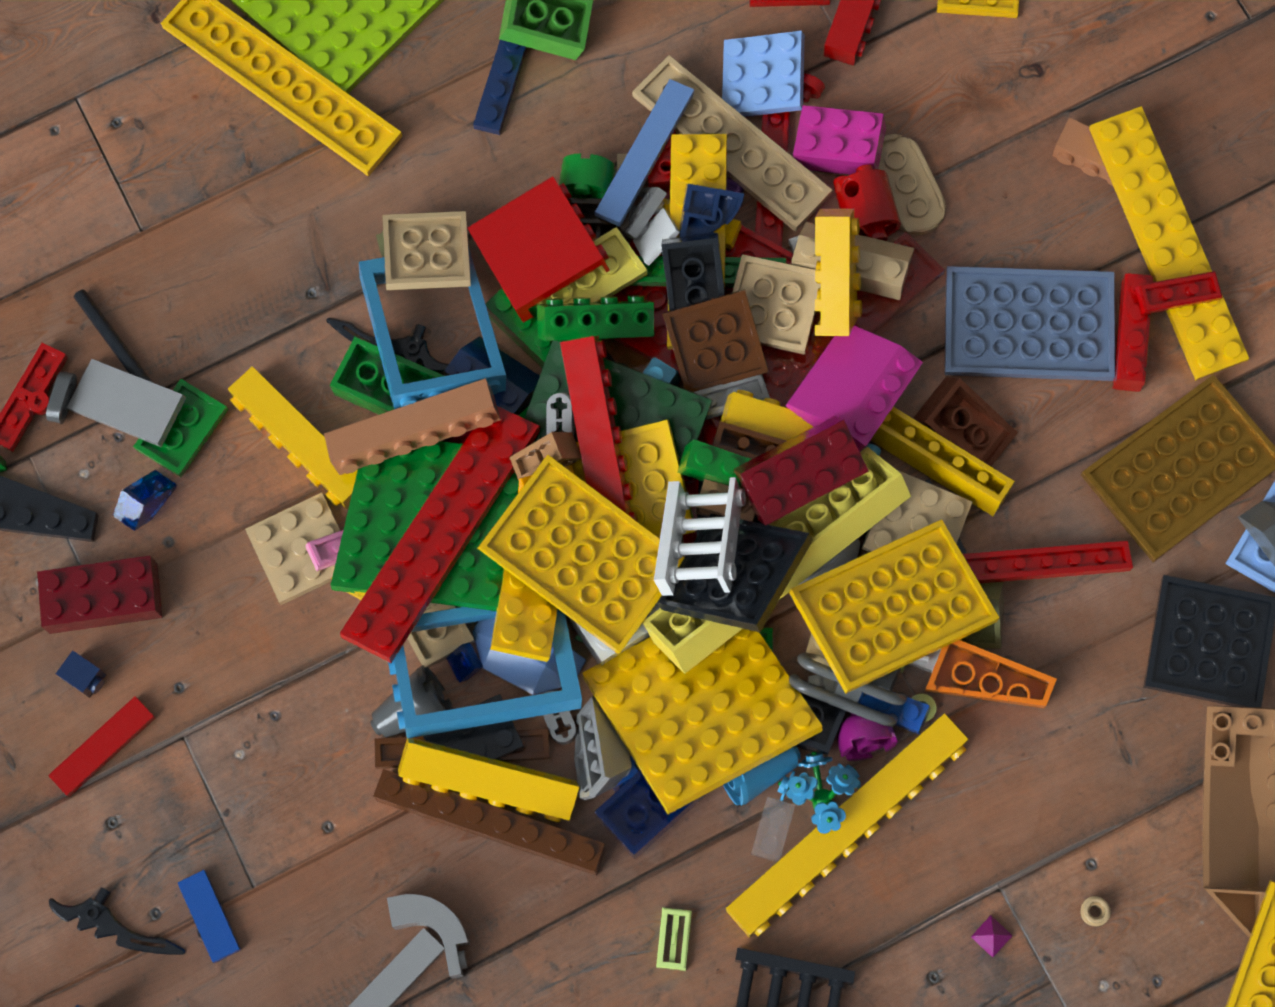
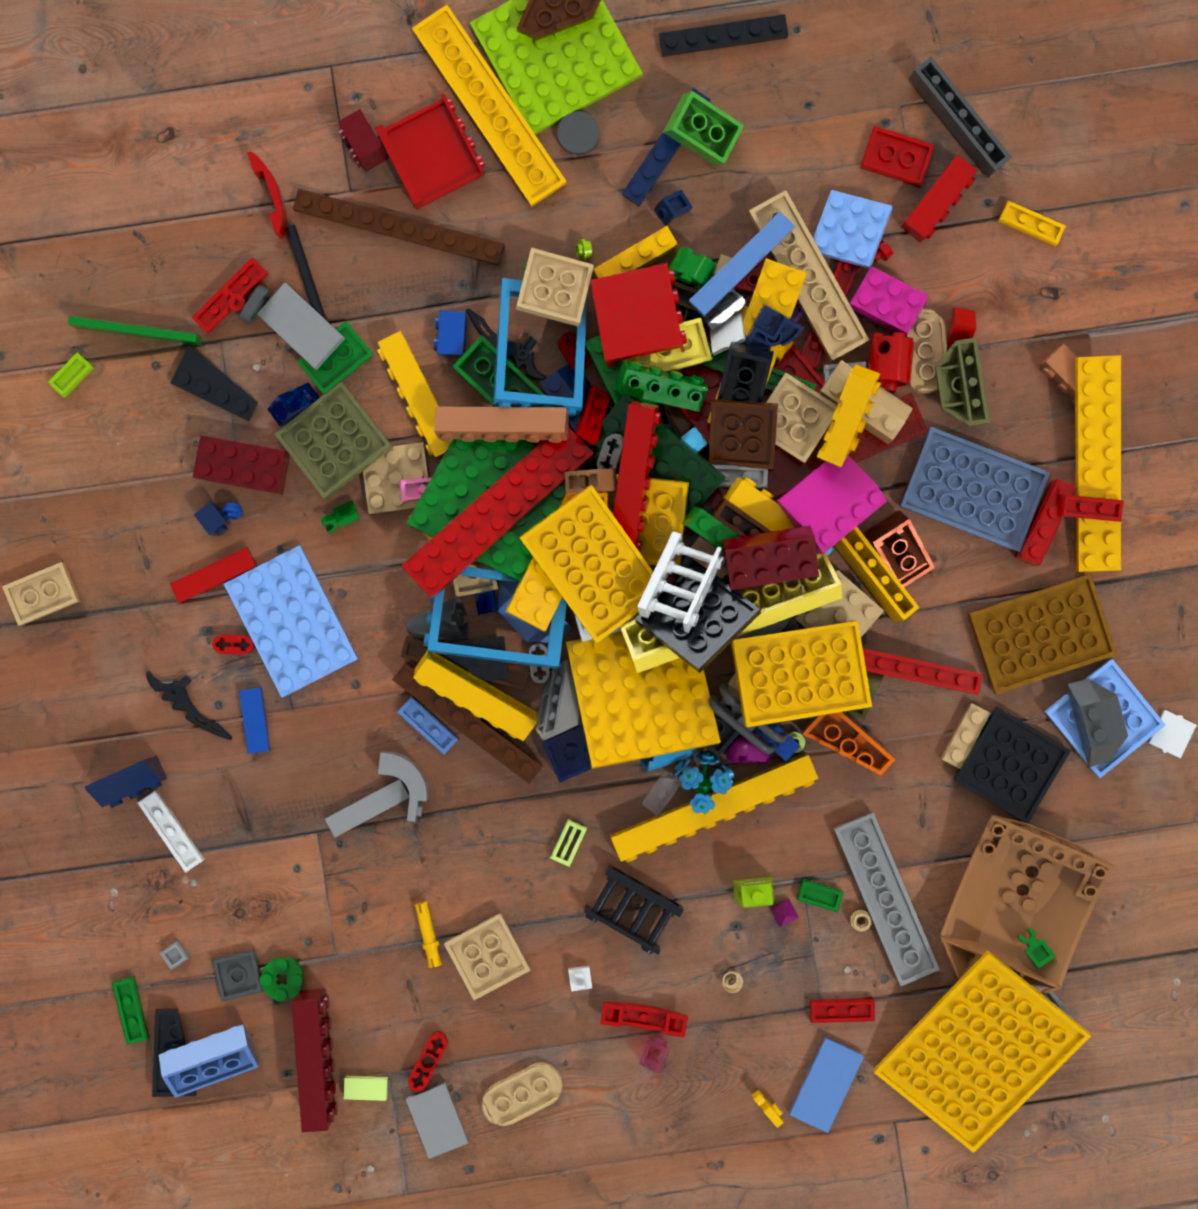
camera: 15 degrees right, 15 degrees up
none -> red beam [212,635,255,655]
none -> blue plate [221,503,243,520]
none -> light blue plate [224,545,359,698]
none -> red slope [247,152,286,239]
none -> olive plate [275,381,393,500]
none -> reddish brown plate [293,188,504,266]
none -> green plate [321,500,360,533]
none -> dark red brick [338,109,388,172]
none -> red panel [375,93,485,210]
none -> medium blue tile [397,696,459,755]
none -> blue brick [434,310,467,358]
none -> dark grey tile [557,111,599,155]
none -> red beam [557,332,591,370]
none -> lime plate [576,239,592,261]
none -> red plate [576,385,610,445]
none -> yellow brick [593,226,678,279]
none -> dark blue bracket [655,190,693,226]
none -> lime torso [732,877,775,908]
none -> green tile [796,879,844,913]
none -> light grey plate [833,812,940,986]
none -> olive wedge [935,337,990,426]
none -> tan plate [941,703,990,769]
none -> red slope [947,307,976,350]

